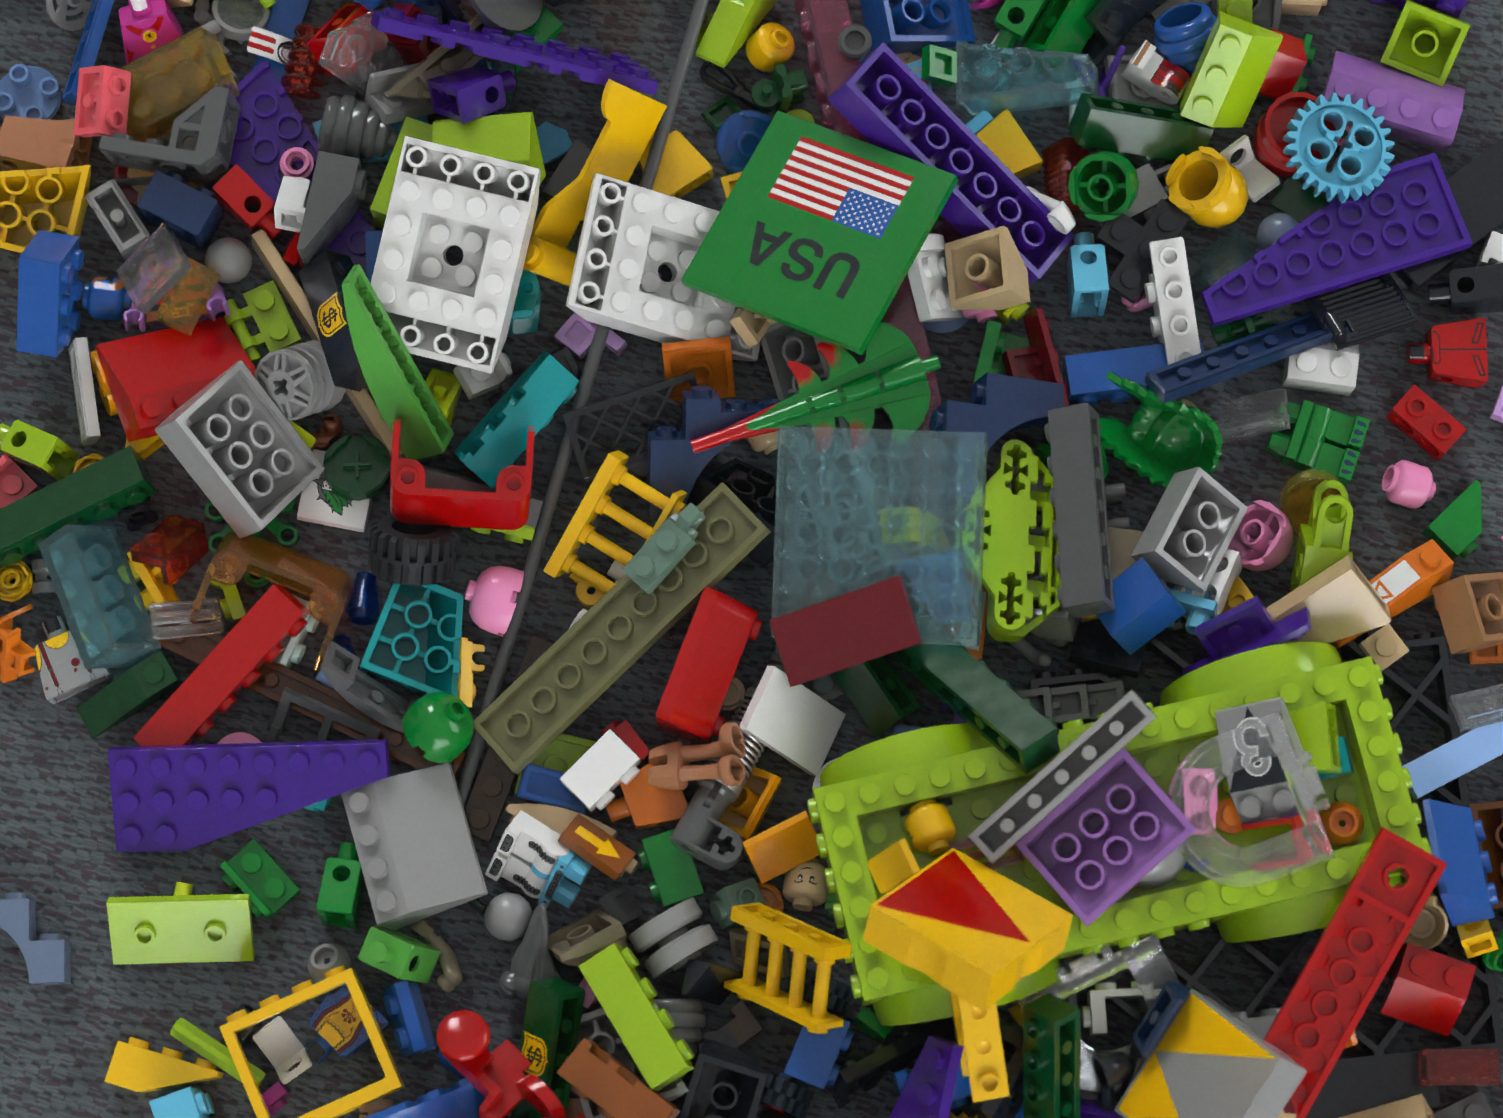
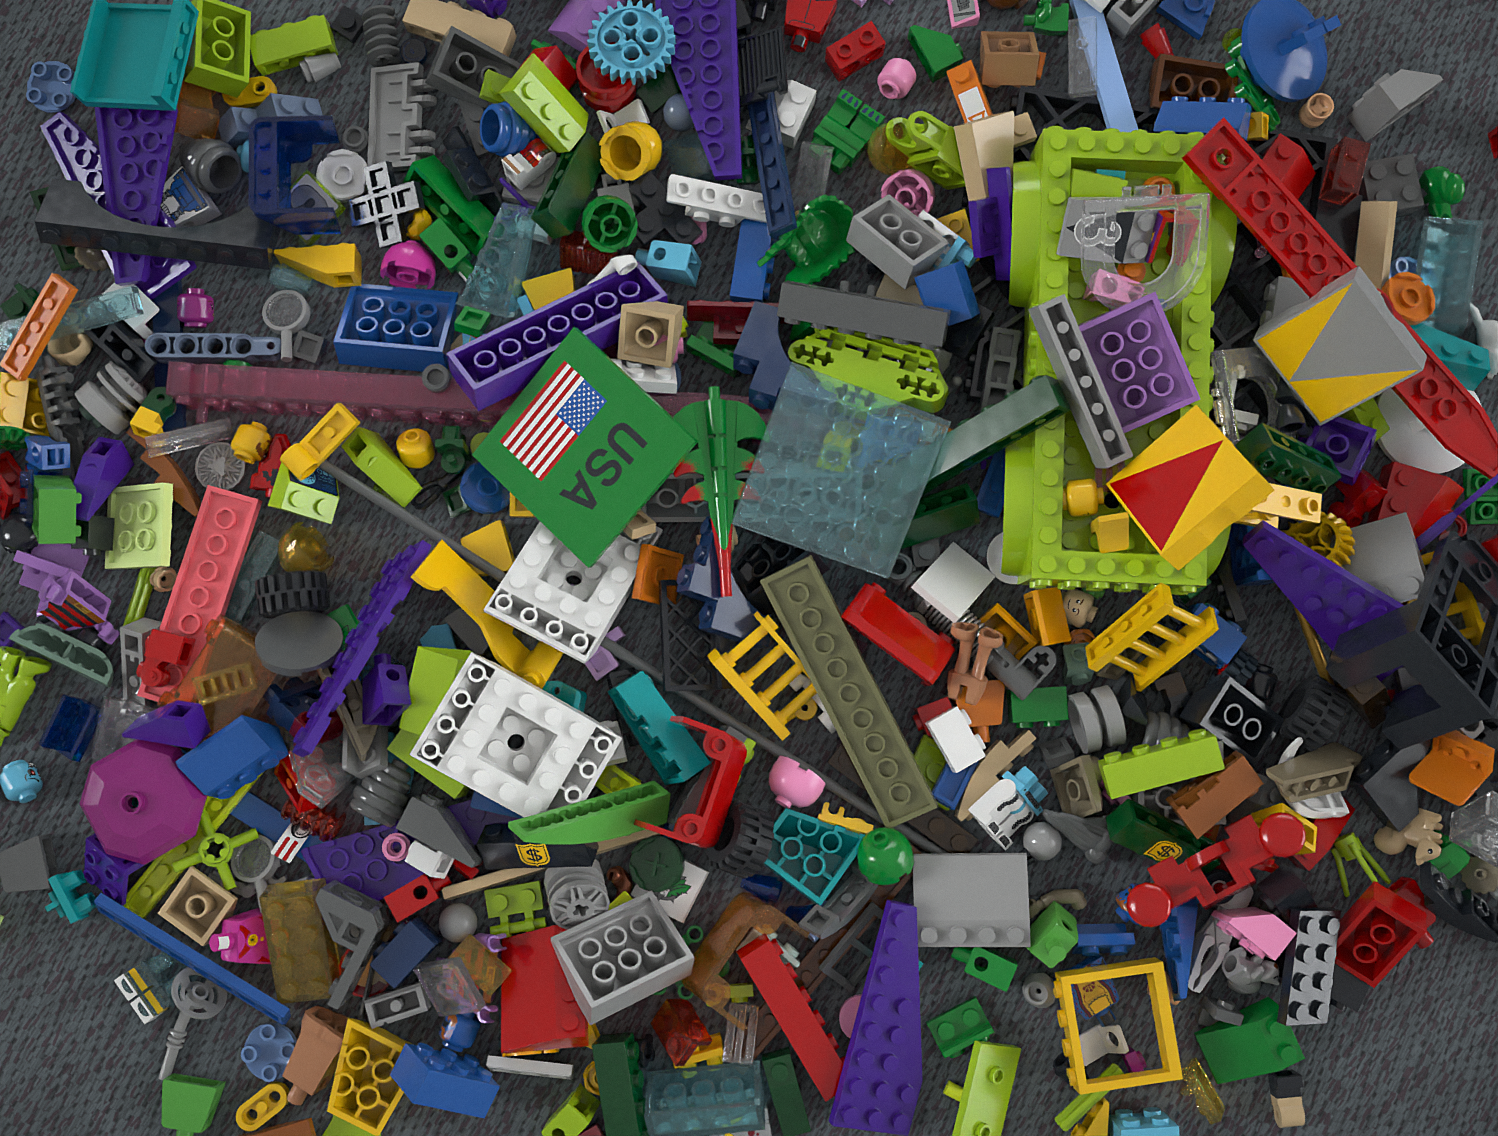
camera: 75 degrees left, 5 degrees up
coral bracket [73,65,132,138] -> none
dark orange tile [558,813,636,881] -> none
sand green hinge [622,503,706,594] -> none
dark red tile [769,575,924,687] -> none
dark blue slope [1132,980,1190,1058] -> none

